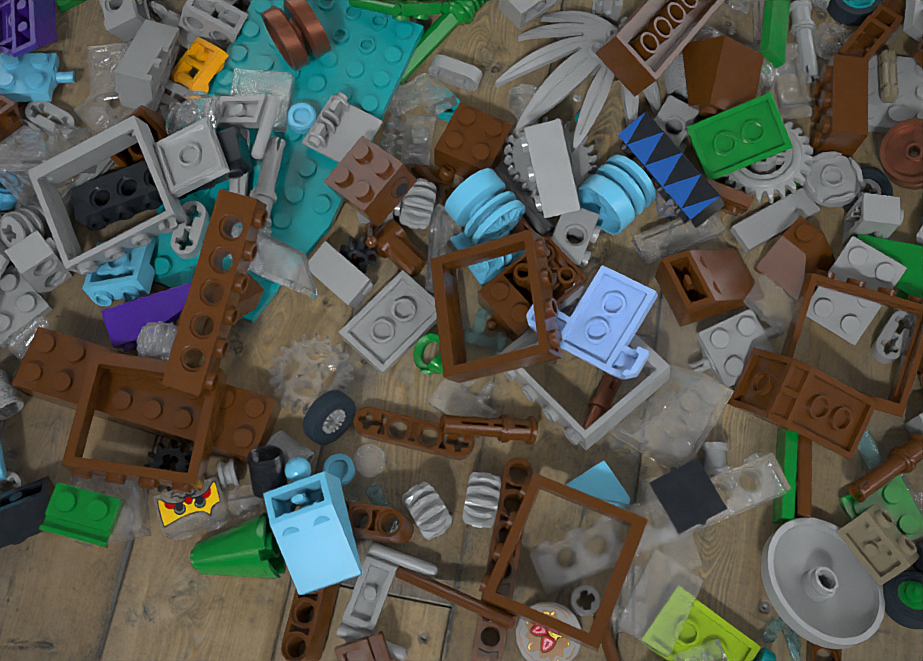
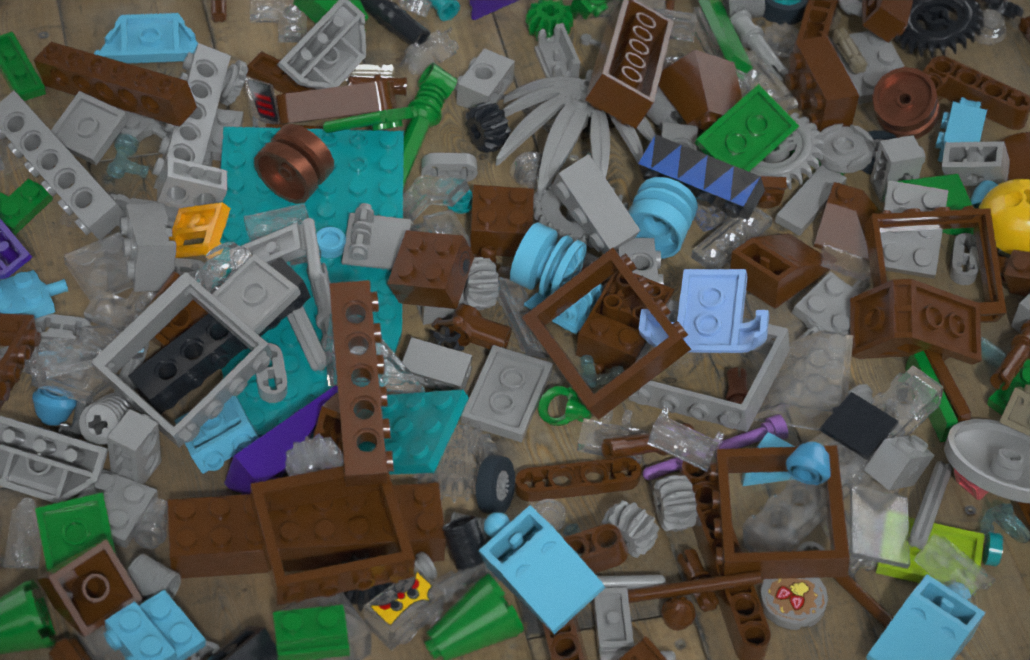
camera: 25 degrees left, 20 degrees down
none -> teal plate [358,389,469,475]
none -> black gear [465,101,511,153]
none -> medium lavender piece [643,414,788,480]
none -> clear hinge [648,406,724,472]
none -> reddish brown plate [661,596,696,631]
none -> reddish brown axle [677,549,719,612]
none -> dark azure cone [786,442,831,485]
none -> light grey brick [864,435,935,490]
none -> light grey axle [908,461,953,549]

